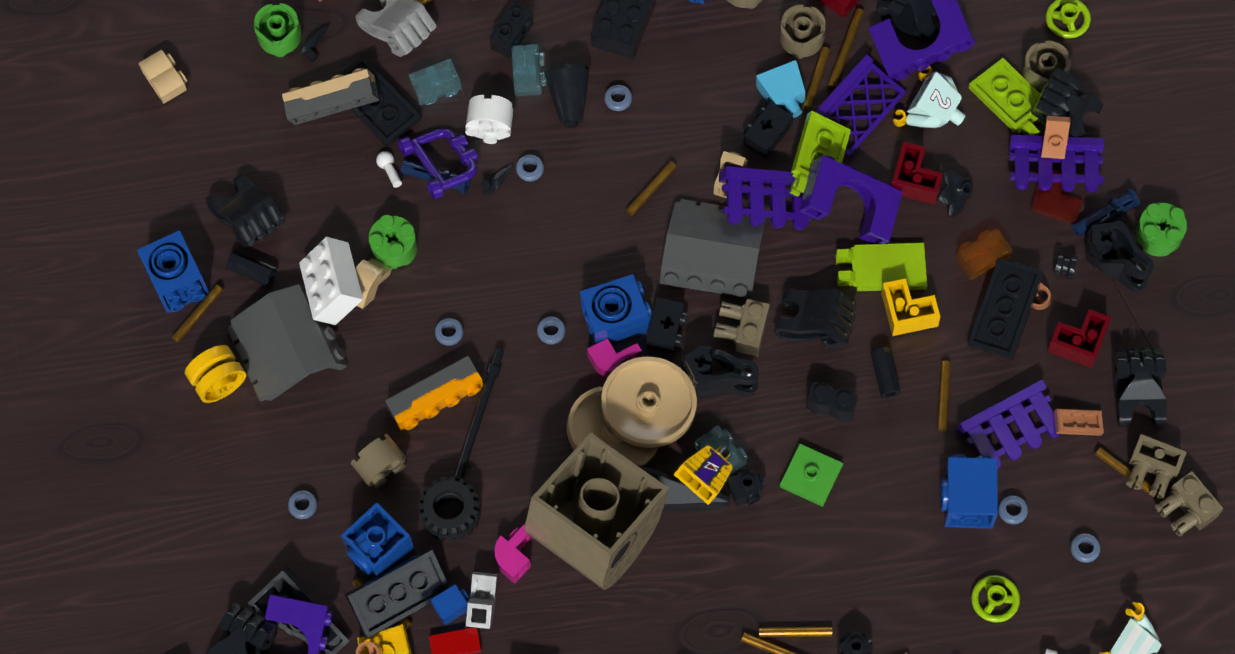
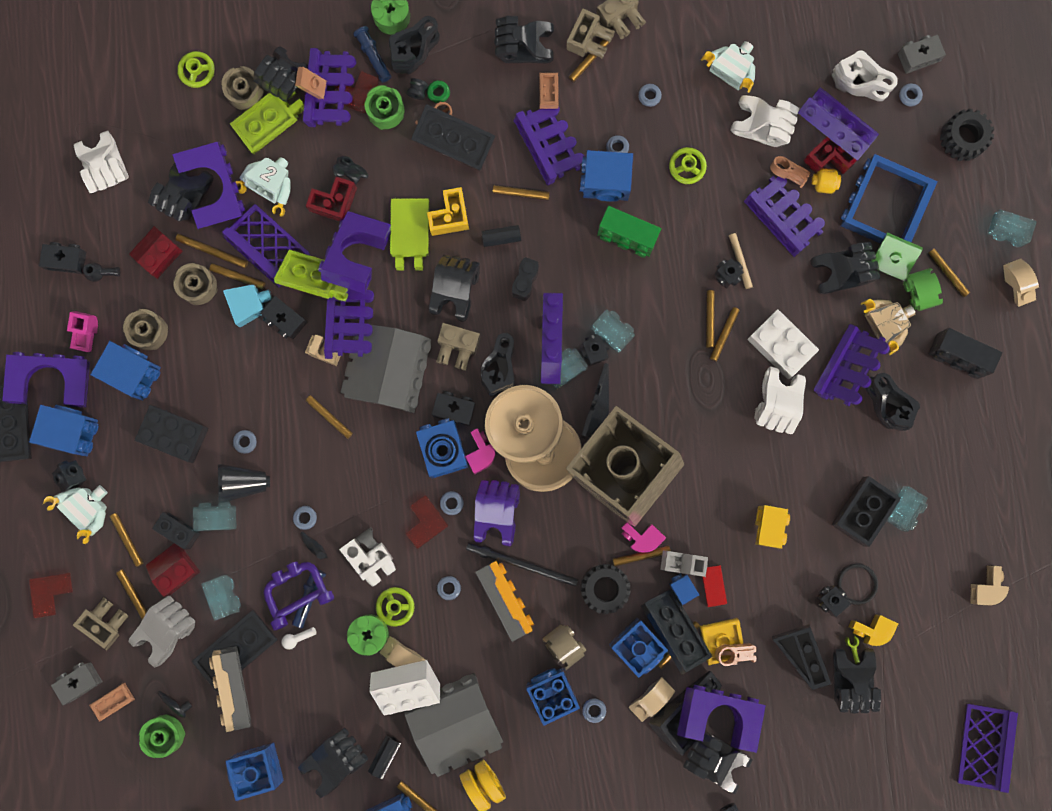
camera: 90 degrees left, 15 degrees up
white brick [465,95,513,144] -> none
yellow torso [674,445,733,505] -> none
bright green plate [780,444,843,507] -> none
clear orange brick [956,228,1012,280] -> none
dark red brick [1047,309,1111,368] -> none
none -> dark red slope [146,543,200,597]
none -> blue brick [225,742,284,801]
none -> white hips [339,527,396,587]
none -> bright green brick [364,85,404,130]
none -> lime piece [376,587,414,626]
none -> clear red plate [406,495,448,549]
none -> green piece [427,80,450,103]
none -> dark purple piece [474,480,520,547]
none -> blue brick [526,667,580,726]
none -> dark purple arch [541,293,563,384]
none -> clear light blue brick [591,310,635,353]
none -> green piece [597,206,662,258]
none -> pearl gold piece [613,546,671,566]
none -> tan brick [629,677,675,722]

